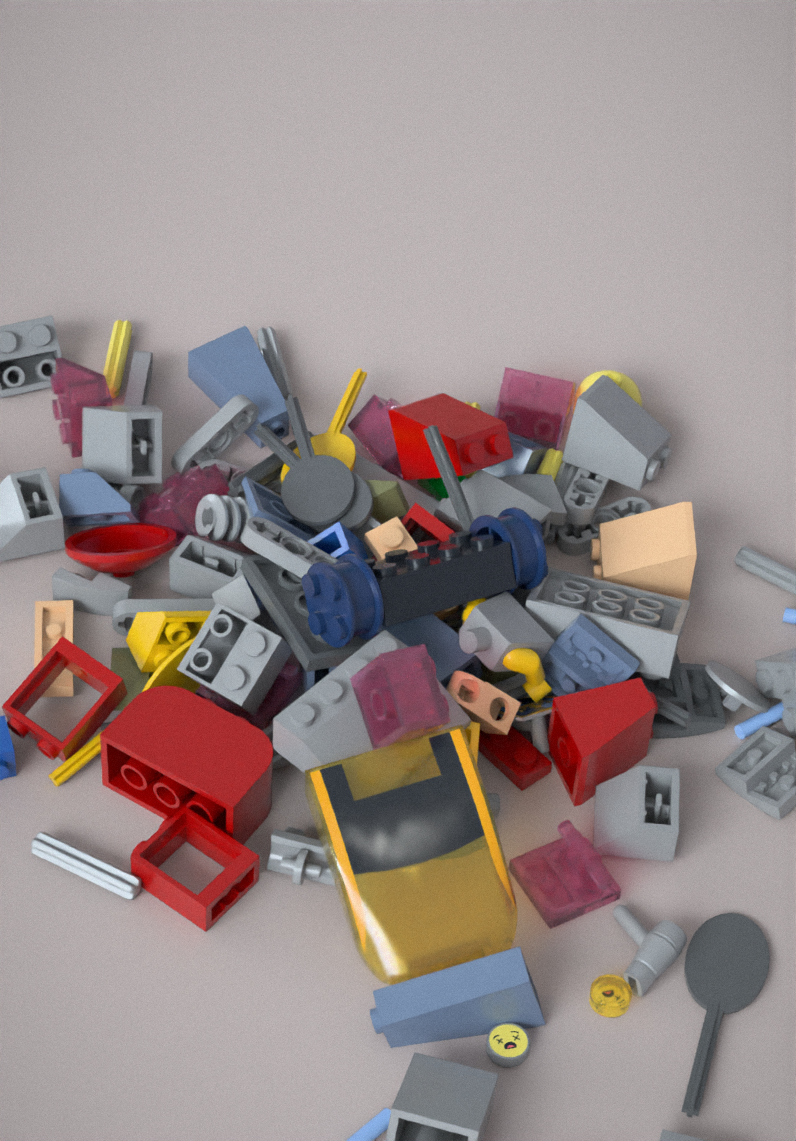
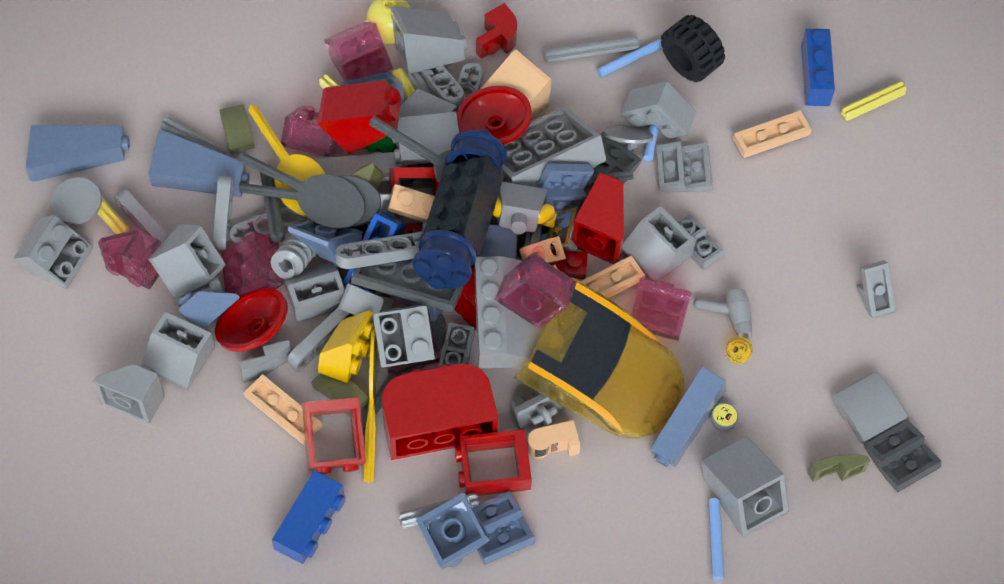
camera: 45 degrees left, 15 degrees up
dark grey piece [682,913,770,1118] -> none
none -> sand blue slope [26,125,130,181]
none -> light grey piece [50,177,102,225]
none -> olive slope [219,104,255,154]
none -> sand blue slope [416,492,490,570]
none -> red dish [457,86,532,145]
none -> sand blue slope [474,491,535,565]
none -> red brick [476,3,517,59]
none -> light nougat leg [527,420,581,459]
none -> light nougat plate [576,255,645,308]
none -> light grey slope [678,214,723,269]

